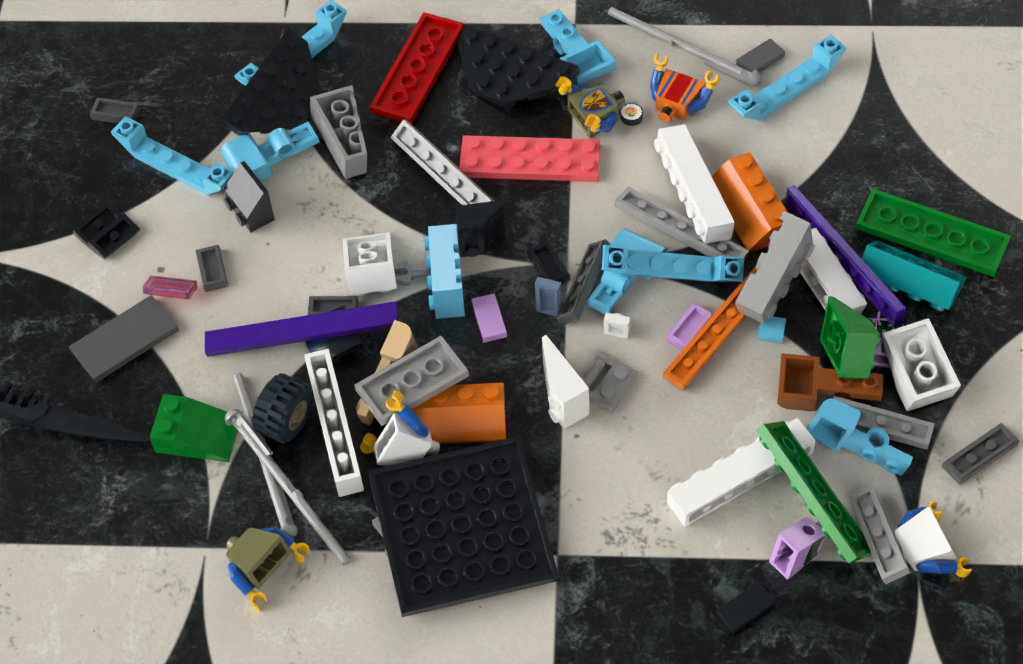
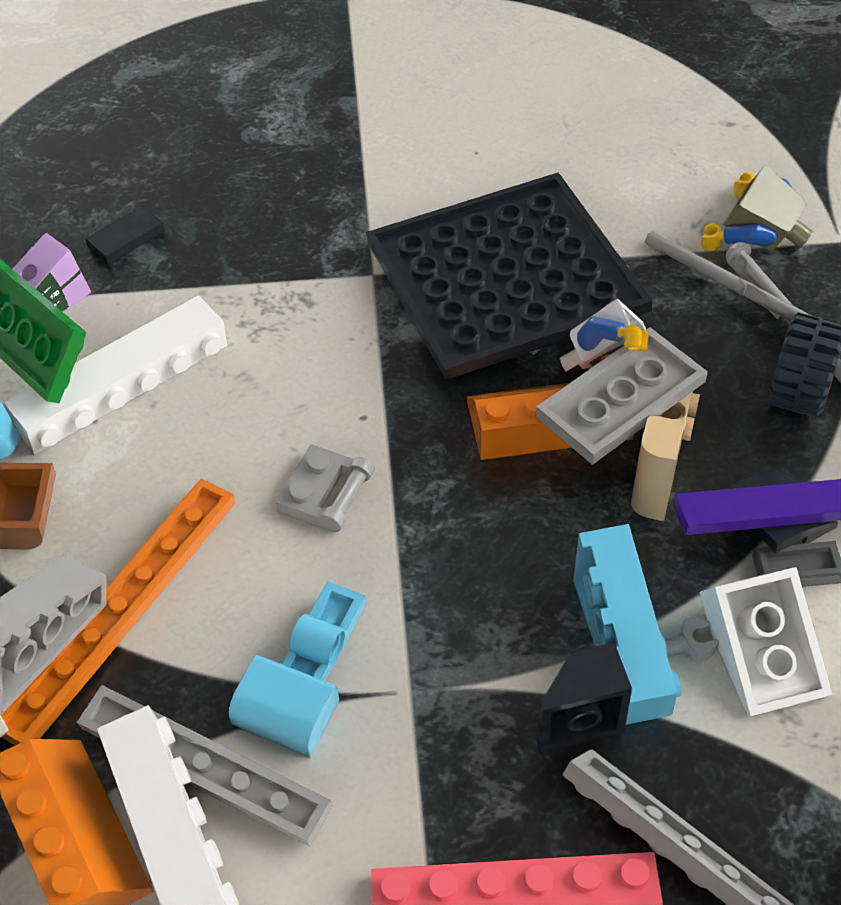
camera: 170 degrees right, 5 degrees down
white brick [304,349,364,497] -> none
lavender tile [471,293,507,343] -> none
black tile [527,241,570,284] -> none
sand blue tile [535,276,562,317] -> none
white slope [542,335,589,429] -> none
dark grey tile [557,239,610,325] -> none
medium azure slope [602,245,744,282] -> none
white plate [604,312,630,339] -> none
lavender tile [666,303,714,350] -> none

